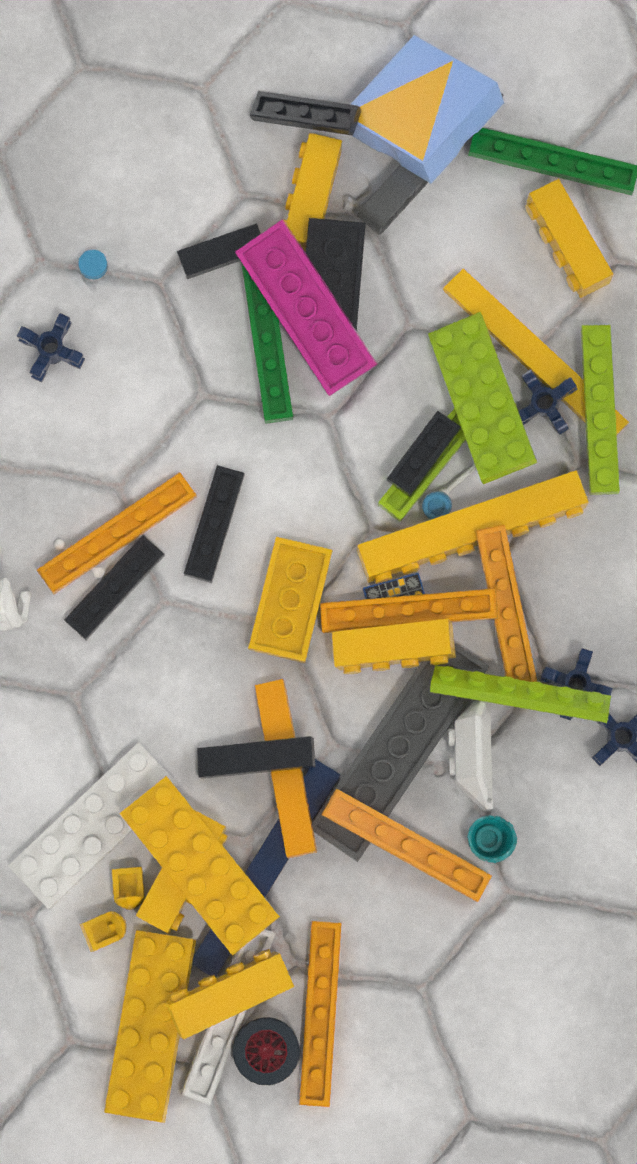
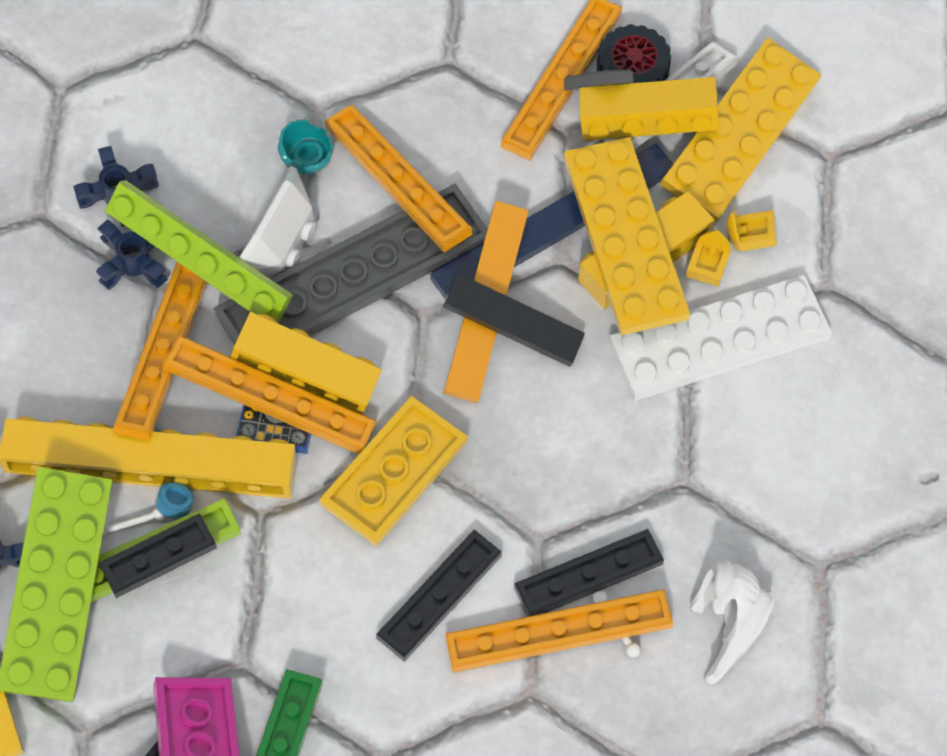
camera: 155 degrees left, 15 degrees down
none -> dark grey tile [564,70,634,91]

